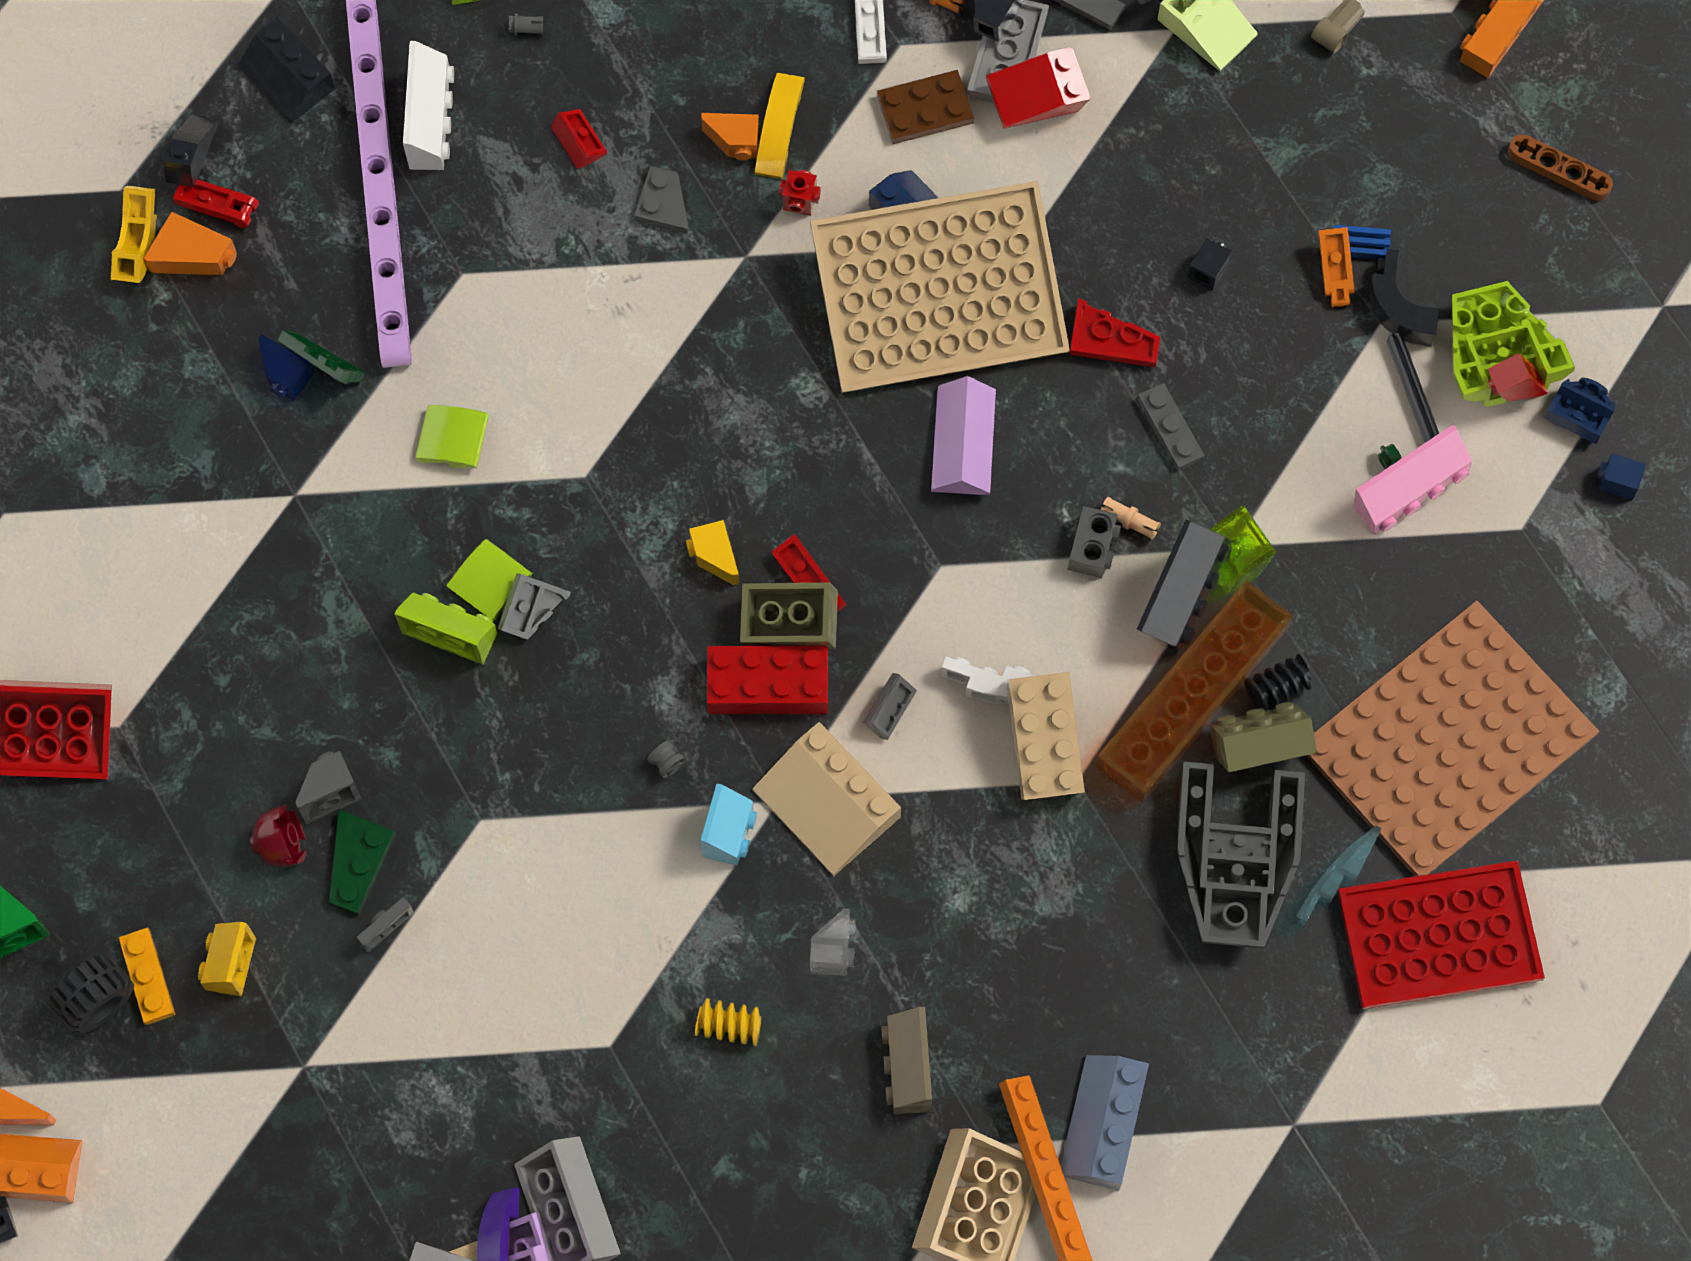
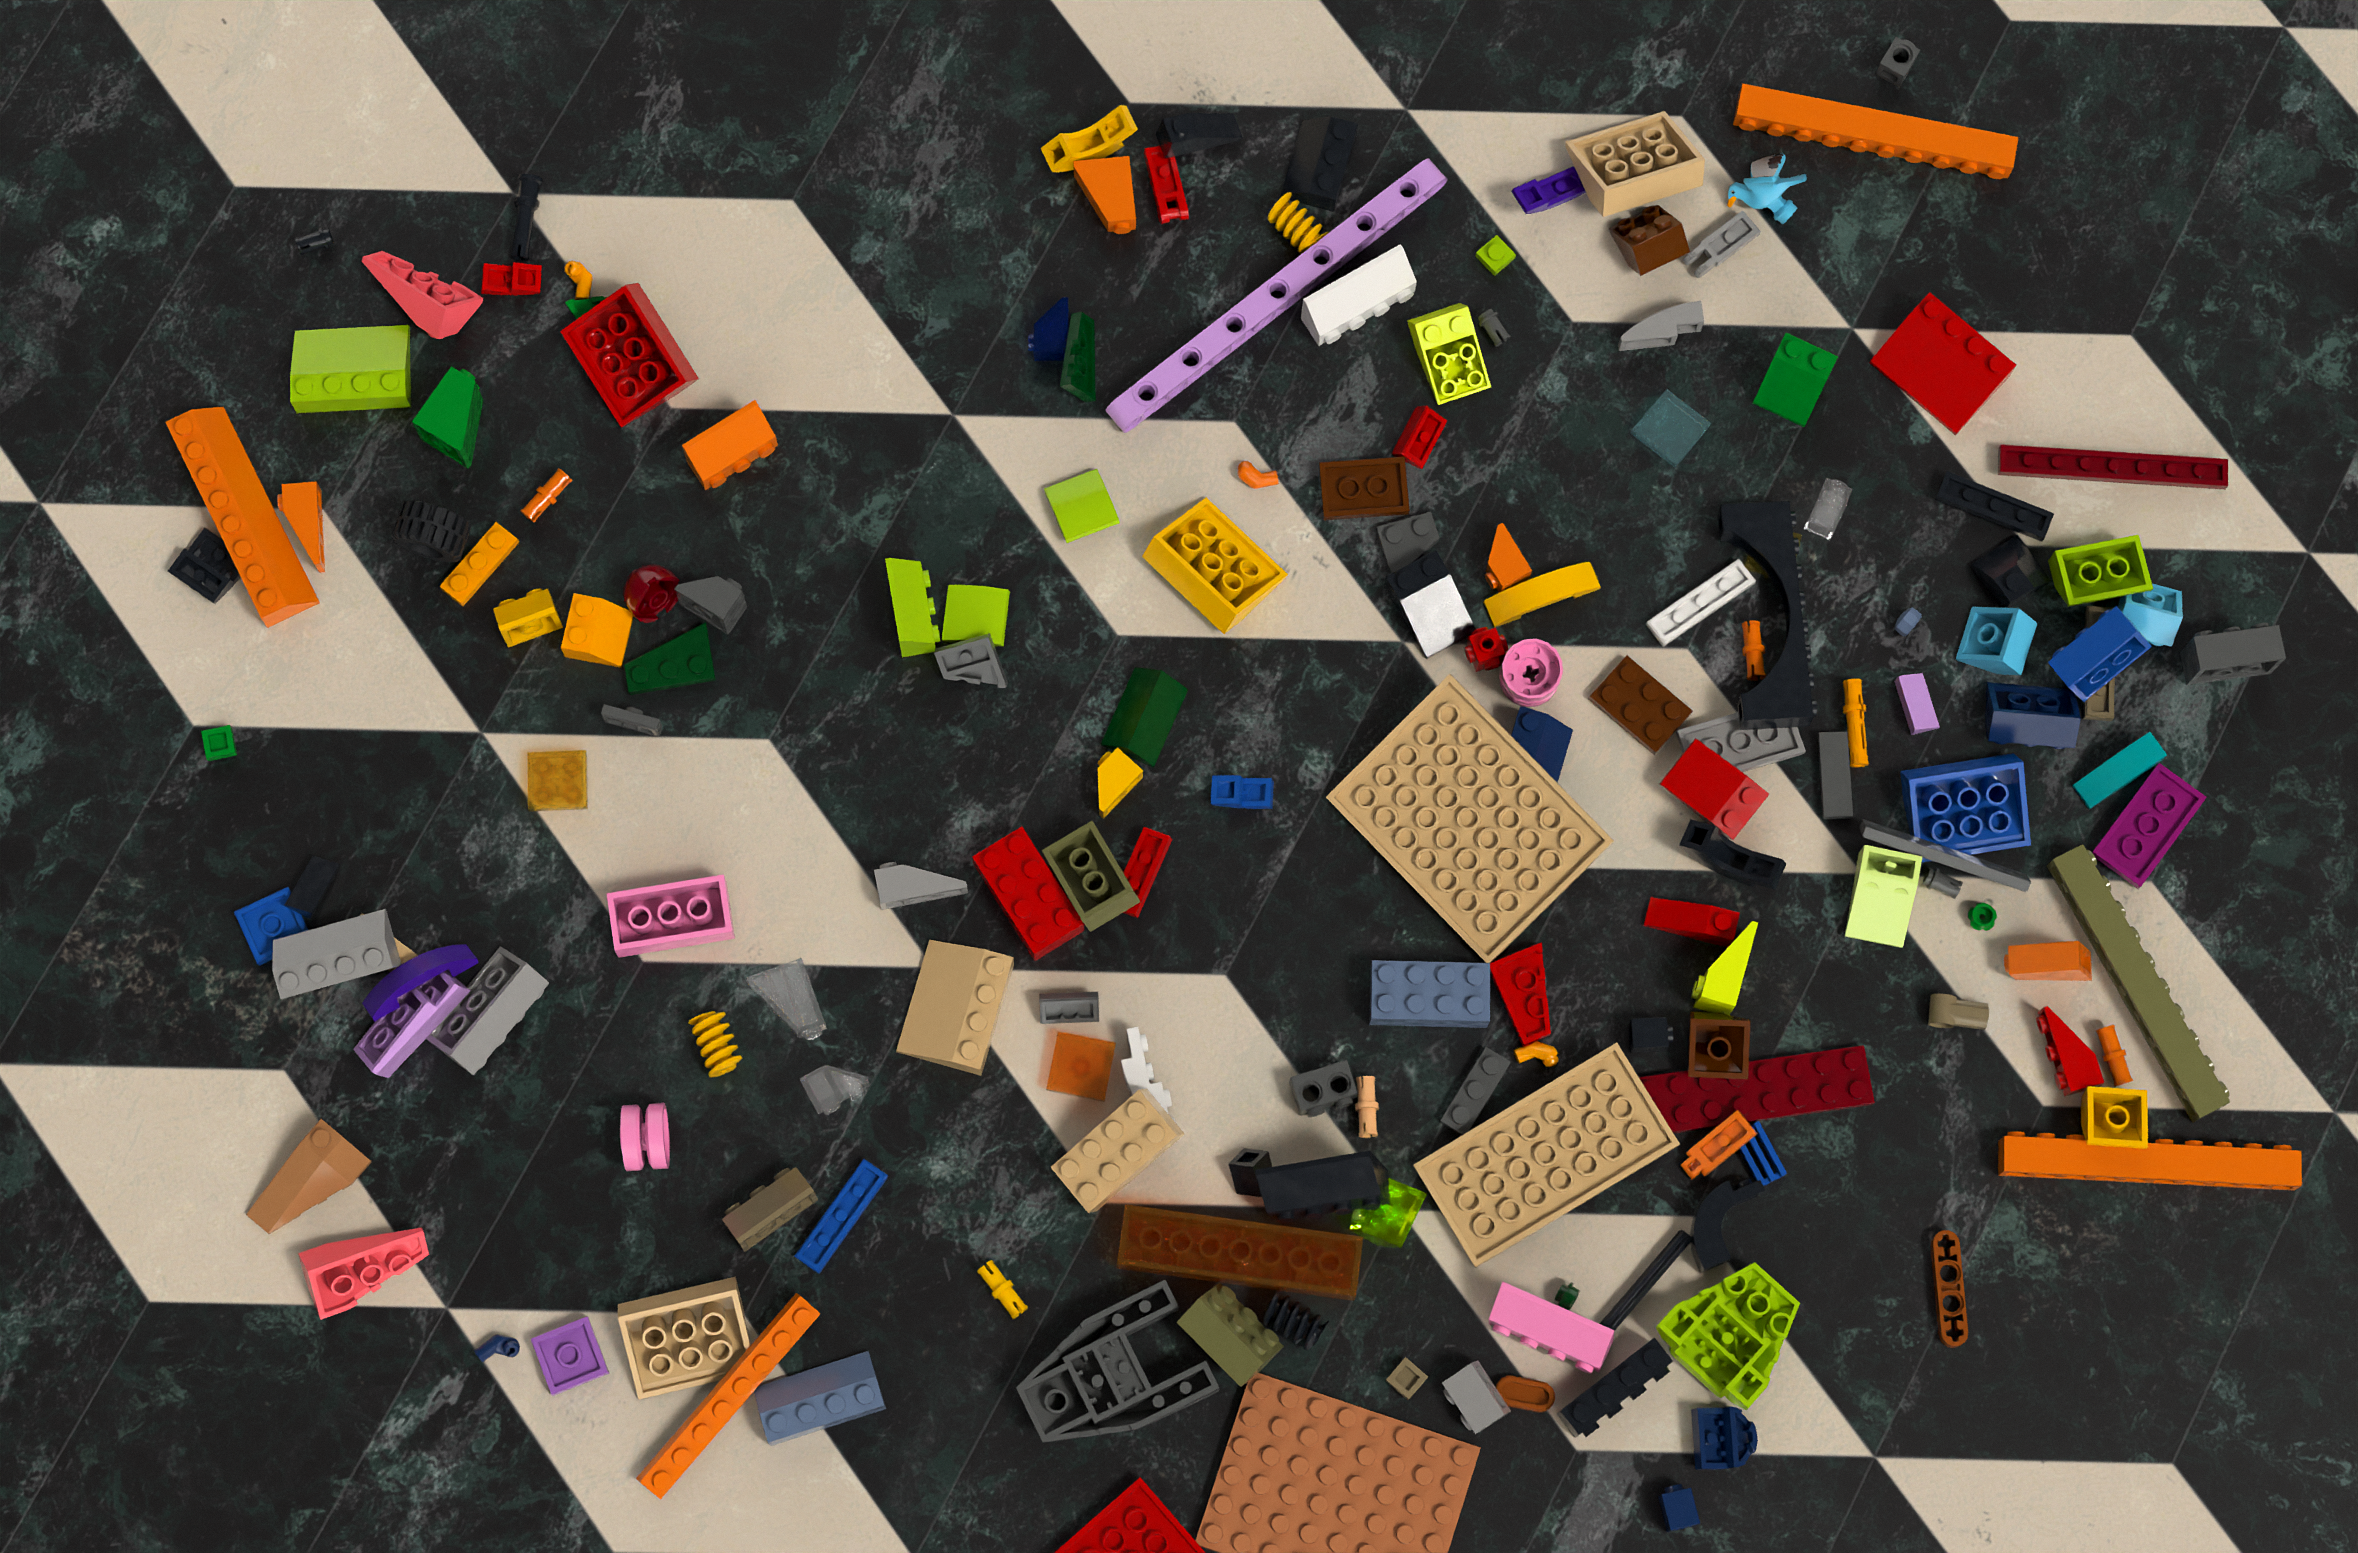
camera: 55 degrees right, 5 degrees up
dark grey wheel [647,740,686,778] -> none
medium azure slope [700,784,758,866] -> none
lavender slope [931,376,996,495] -> none
clear light blue slope [1293,825,1382,929] -> none
red slope [1488,353,1548,402] -> none
none -> orange pin [520,468,573,523]
none -> clear yellow tile [527,750,588,812]
none -> light orange slope [561,593,634,668]
none -> bright pink brick [606,874,735,958]
none -> bright pink wheel [620,1103,670,1171]
none -> orange slope [682,400,778,490]
none -> clear slope [746,958,827,1040]
none -> blue tile [794,1159,888,1274]
none -> light grey slope [874,862,968,910]
none -> yellow pin [977,1260,1028,1319]
none -> clear orange plate [1046,1032,1116,1102]
none -> dark green slope [1101,667,1188,768]
none -> yellow slope [1142,497,1288,634]
none -> blue slope [1211,775,1274,809]
none -> black panel [1228,1148,1272,1197]
none -> orange arm [1237,461,1279,489]
none -> yellow piece [1268,192,1329,255]
none -> reddish brown plate [1319,457,1410,520]
none -> sand blue brick [1369,960,1490,1028]
none -> slope [1384,550,1476,659]
none -> dark tan plate [1386,1357,1428,1400]
none -> neon yellow slope [1407,303,1491,405]
none -> tan plate [1413,1043,1680,1268]
none -> light grey brick [1442,1360,1511,1434]
none -> dark orange tile [1496,1376,1555,1413]
none -> bright pink wheel [1499,639,1563,707]
none -> light orange arm [1513,1041,1559,1067]
none -> black brick [1557,1337,1673,1438]
none -> dark red plate [1639,1045,1875,1134]
none -> red slope [1643,897,1740,947]
none -> black arch [1679,819,1786,890]
none -> reddish brown slope [1688,1012,1750,1079]
none -> neon yellow slope [1691,921,1758,1015]

